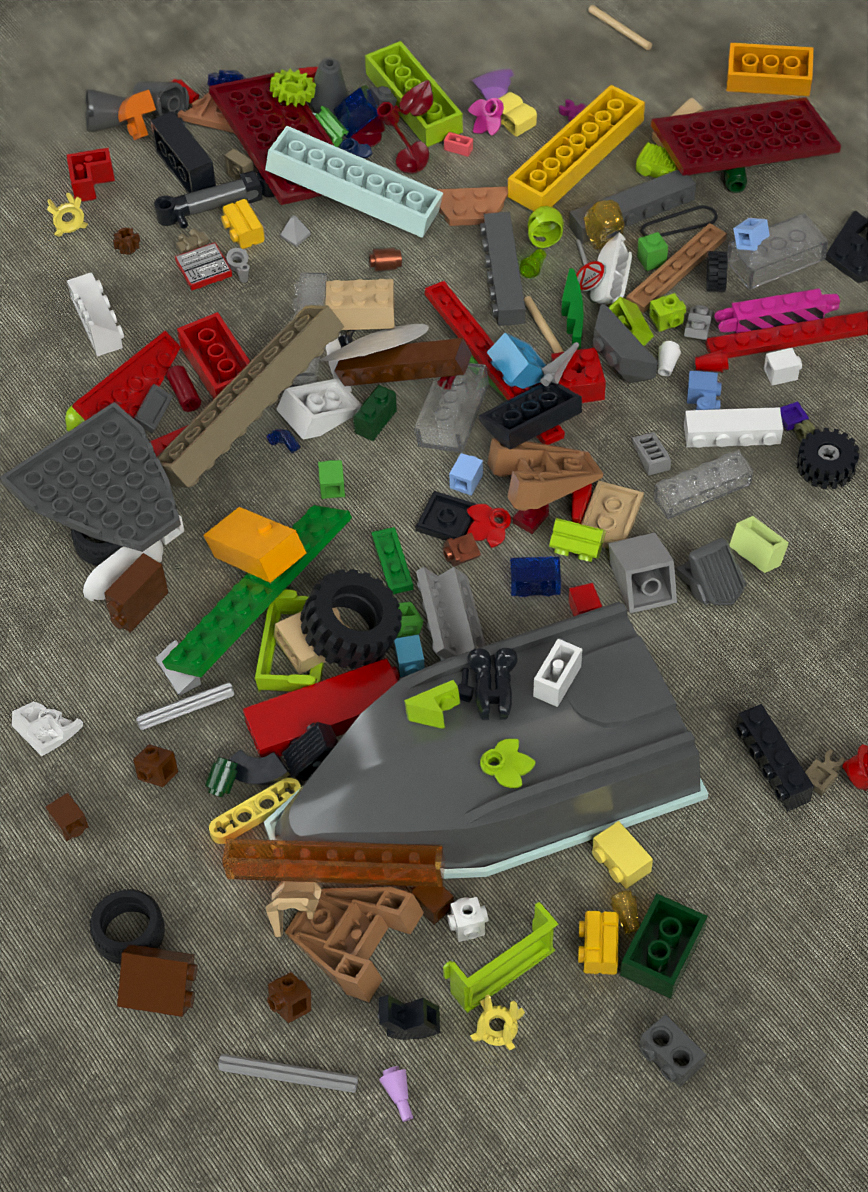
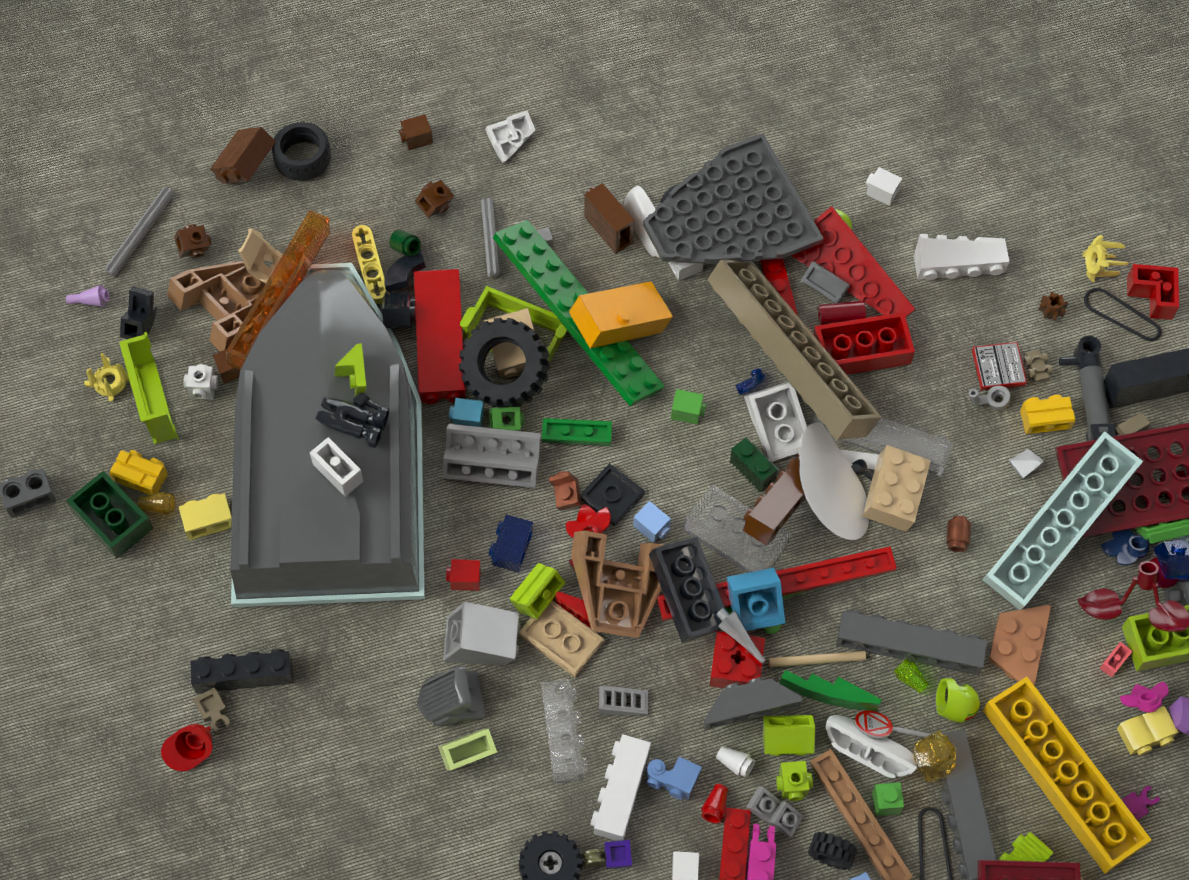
camera: 105 degrees right, 10 degrees up
lime plate [480,739,535,788] -> none
none -> white brick [865,167,902,206]
none -> black piece [1084,288,1161,341]

